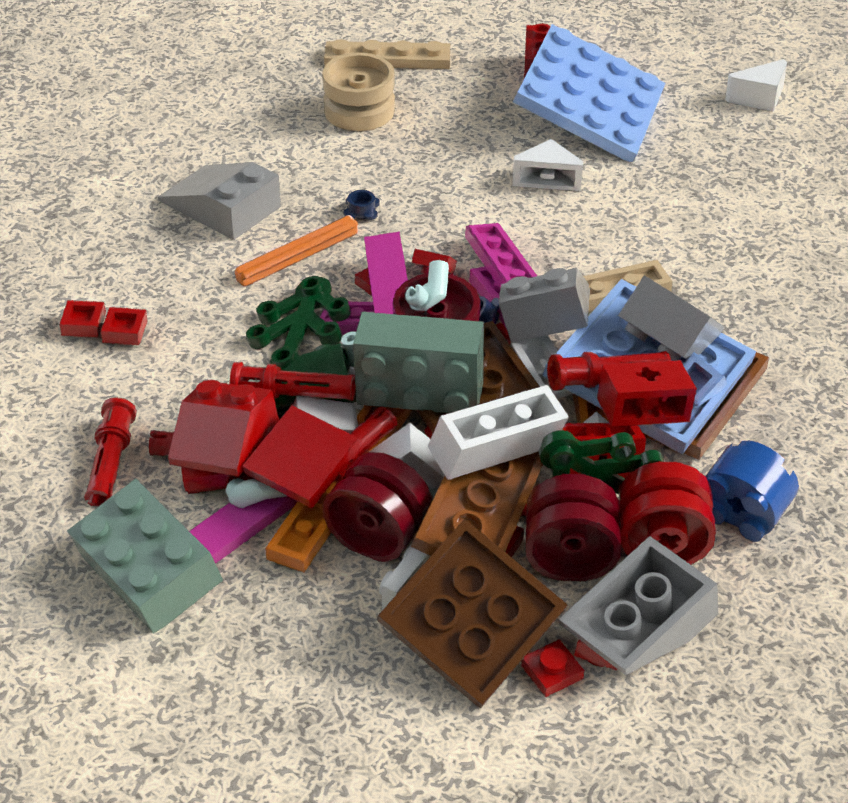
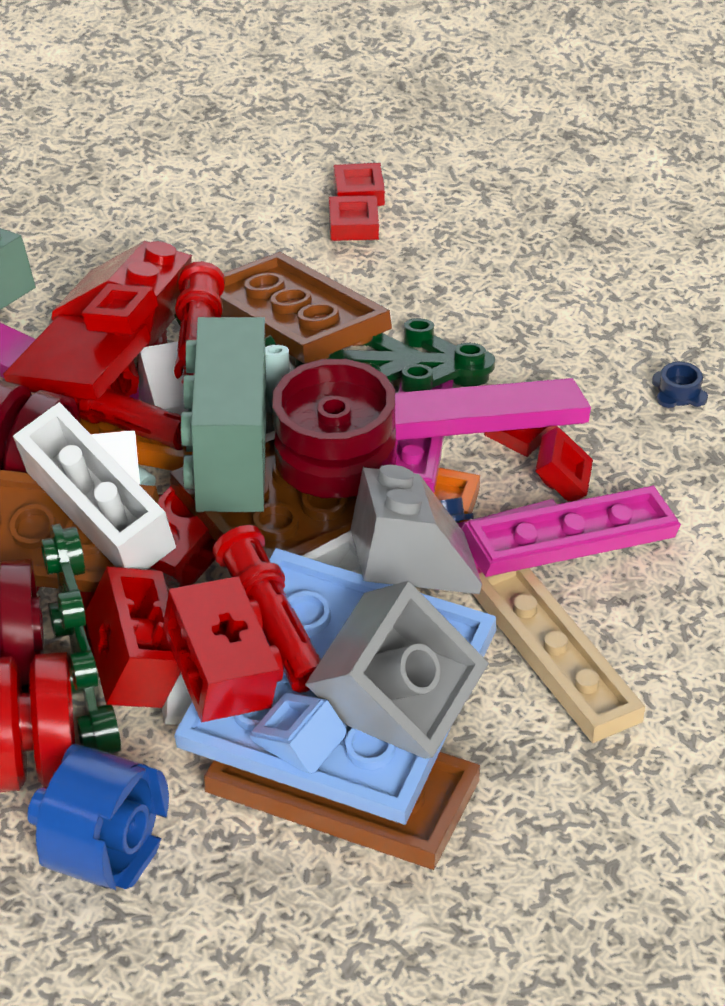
camera: 80 degrees right, 0 degrees up
red pin [84,397,137,506] -> none
light grey slope [158,162,281,240] -> none
orange axle [235,215,358,286] -> none
light aqua arm [405,260,449,311] -> none
none -> red plate [82,284,158,336]
none -> dark orange plate [220,252,392,364]

